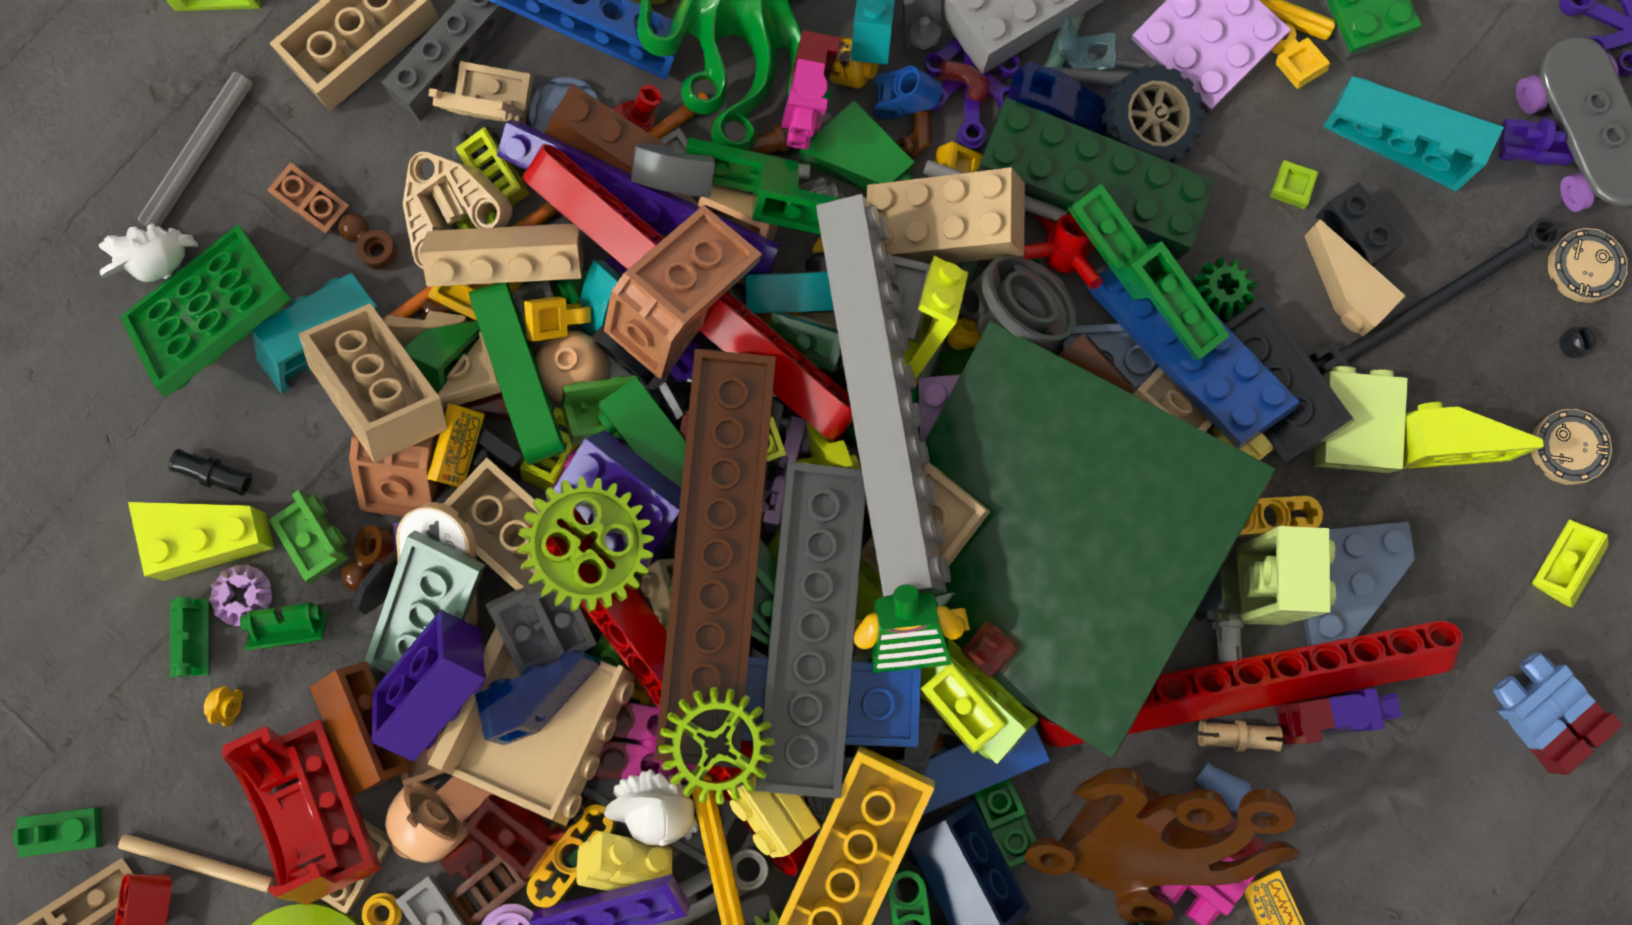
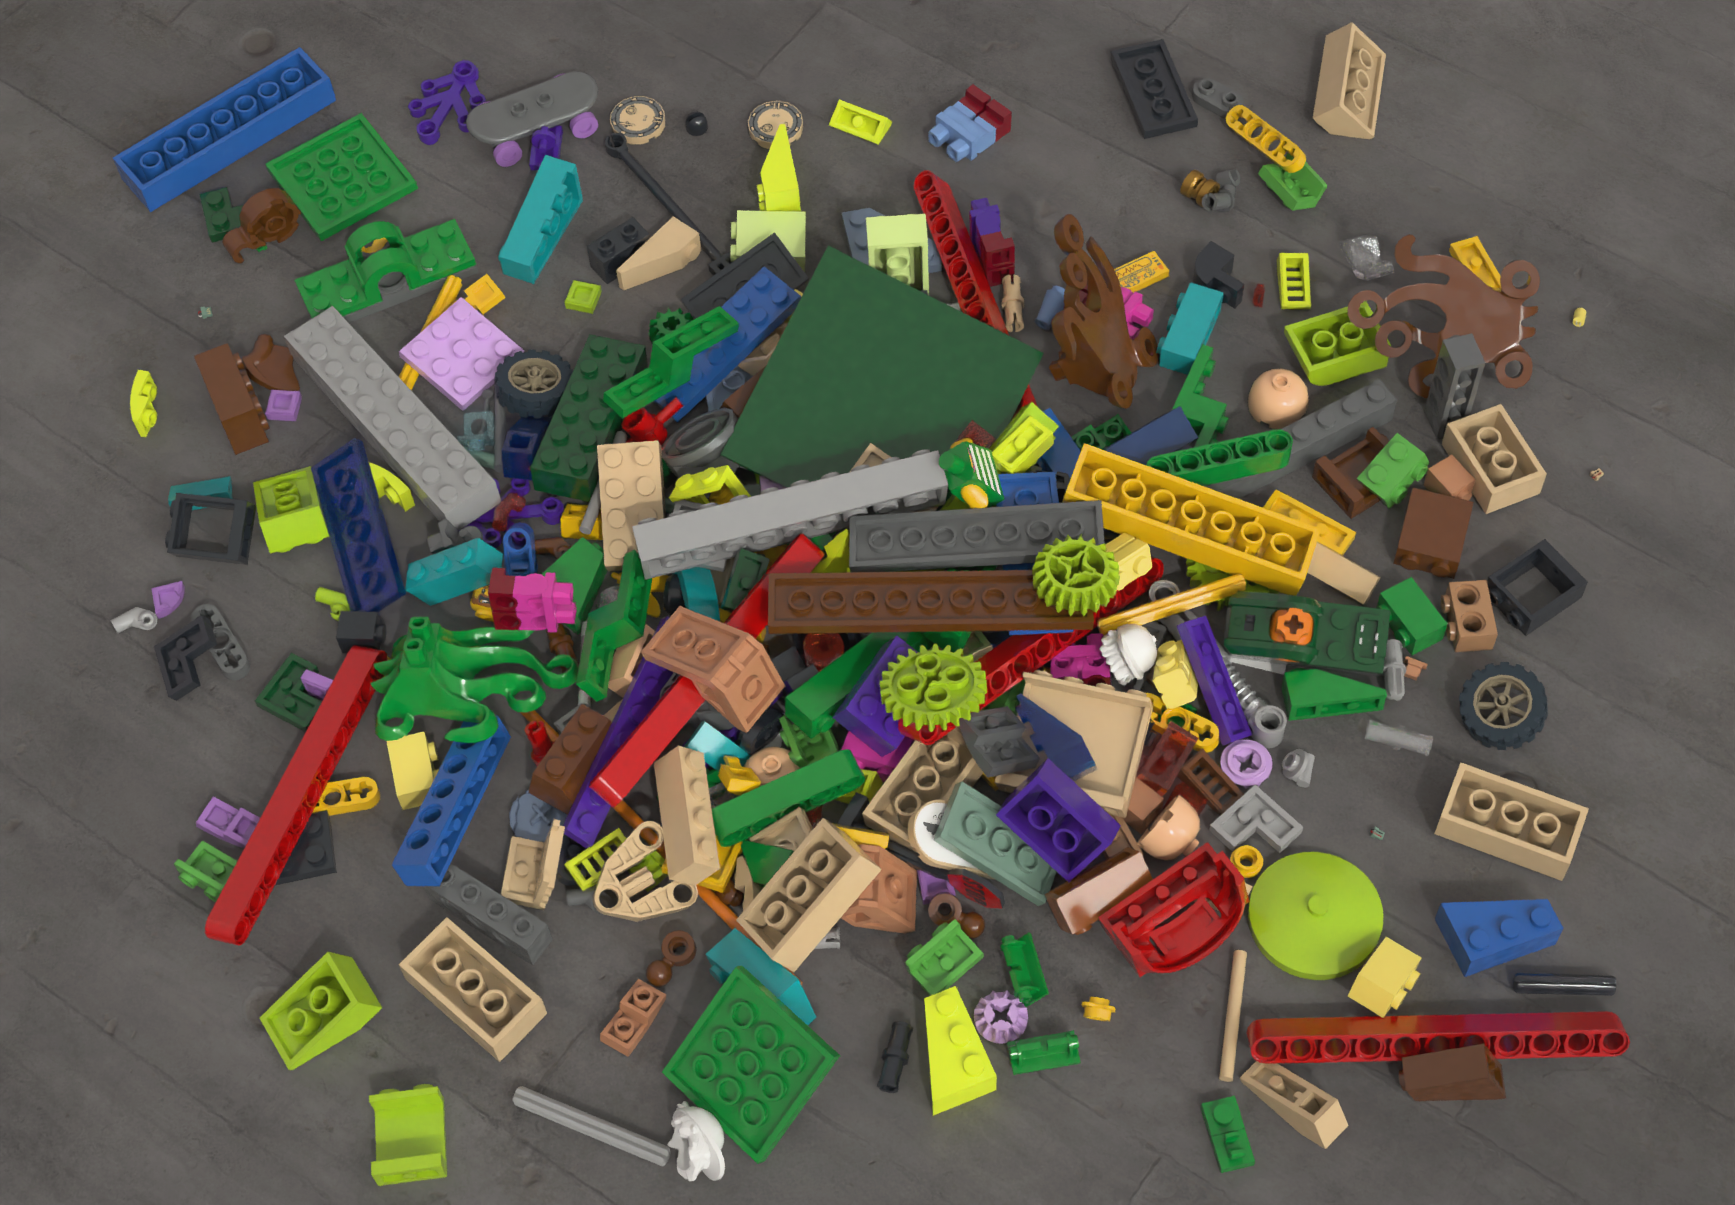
camera: 95 degrees left, 20 degrees down
dark grey slope [631,143,715,197] -> none

